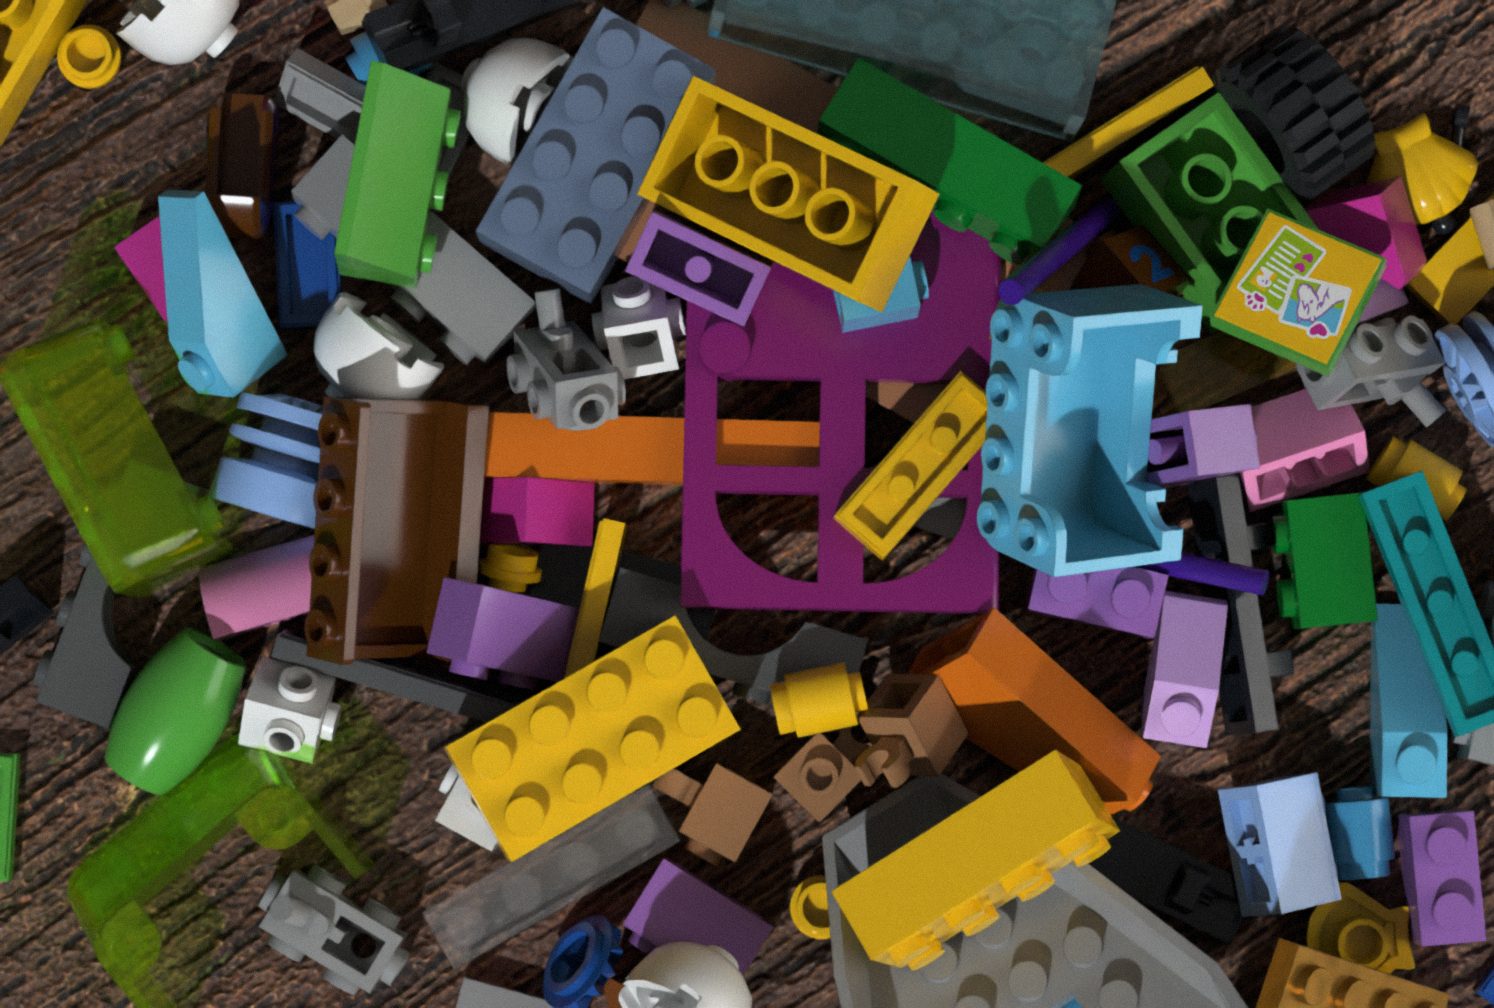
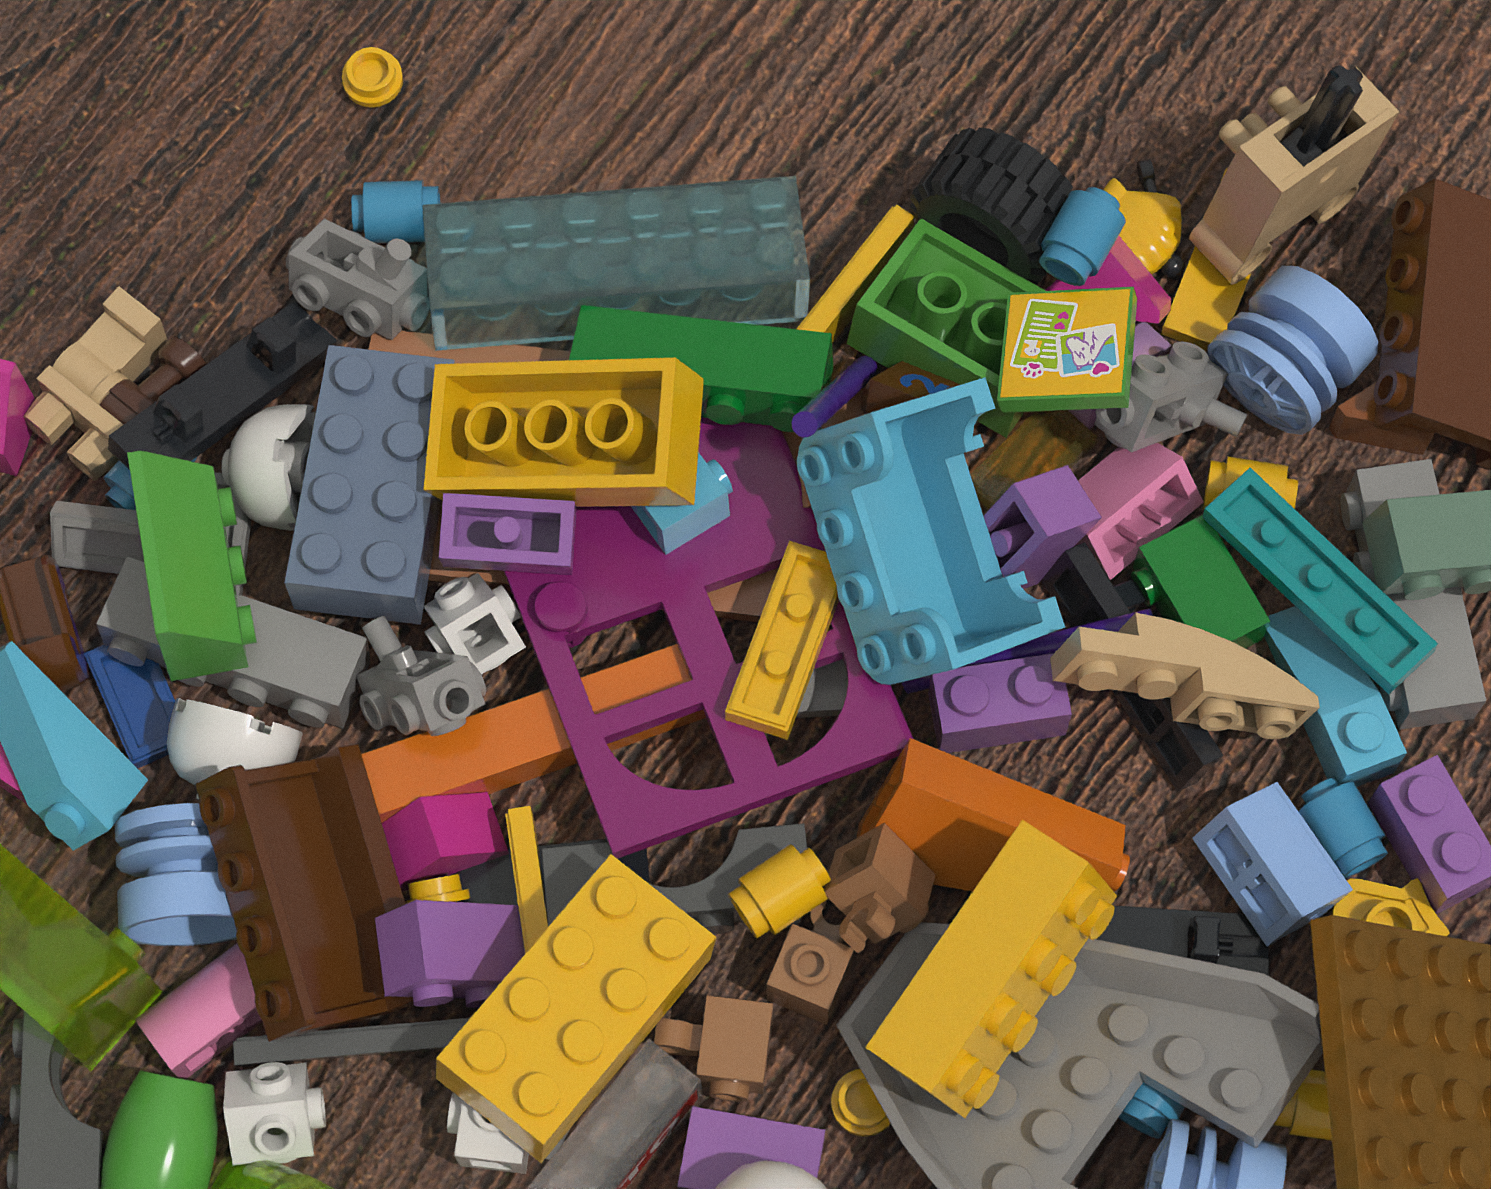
camera: 25 degrees left, 15 degrees down
lavender slope [1141,591,1228,748] -> none
none -> dark azure brick [1039,187,1126,286]
none -> tan slope [1050,613,1320,739]

